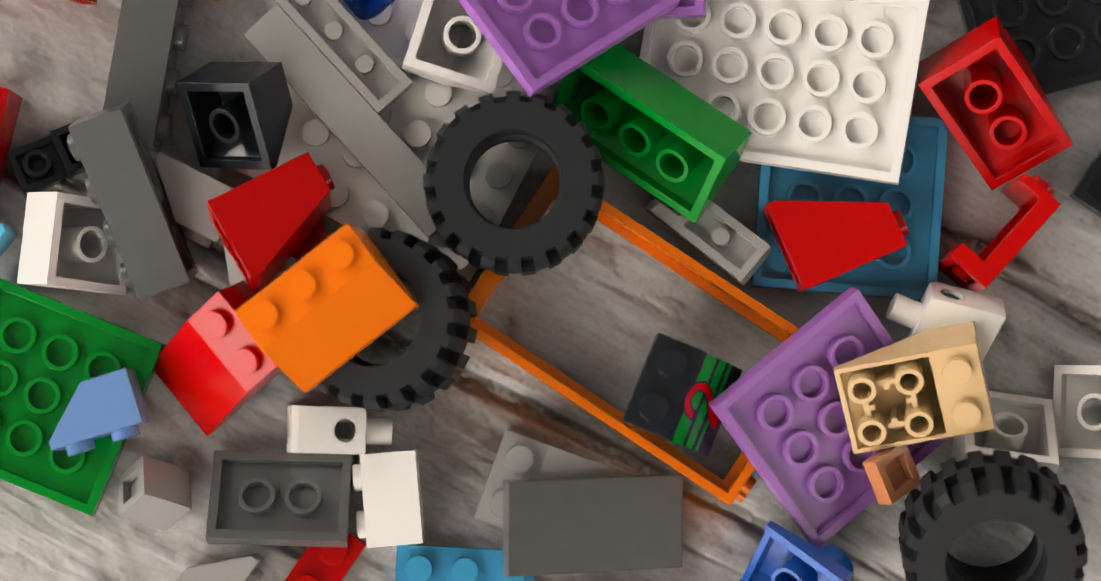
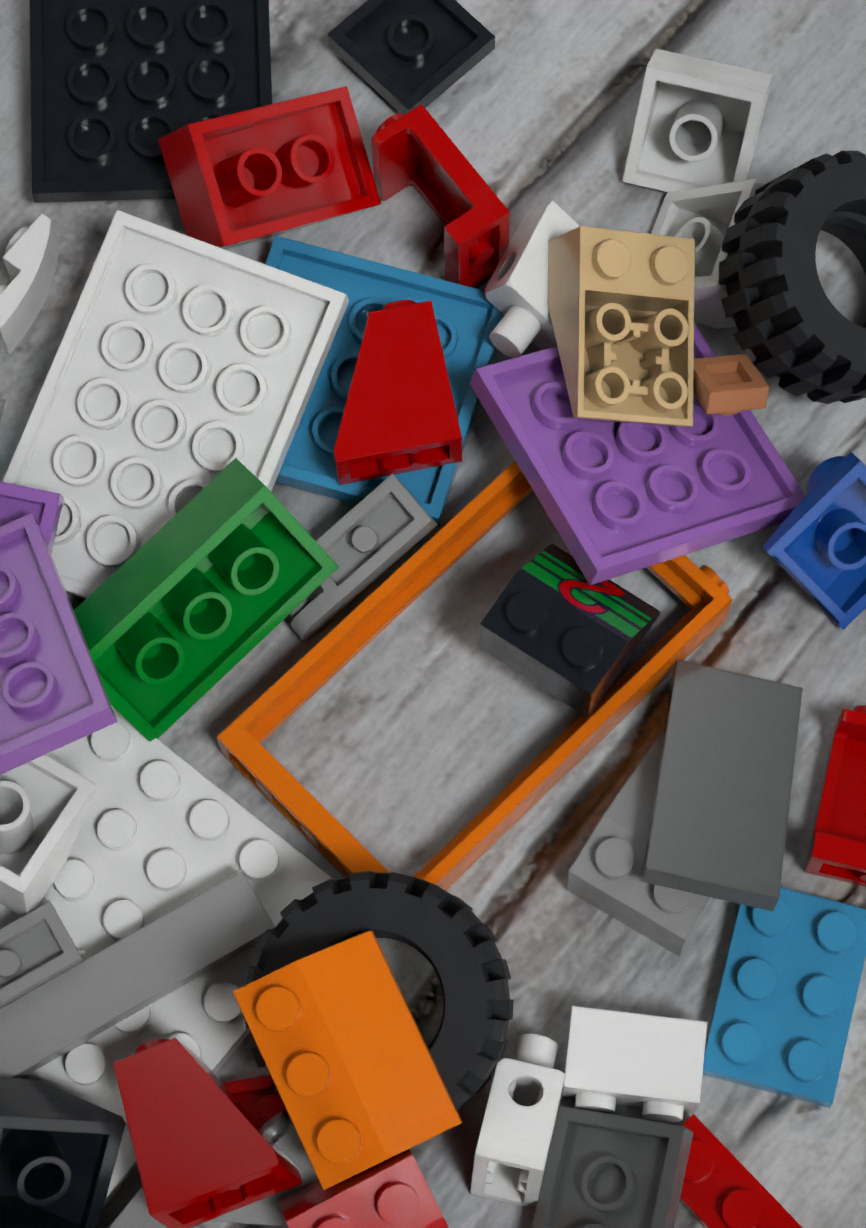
camera: 75 degrees left, 15 degrees down
black tyre [423,91,604,276] -> none

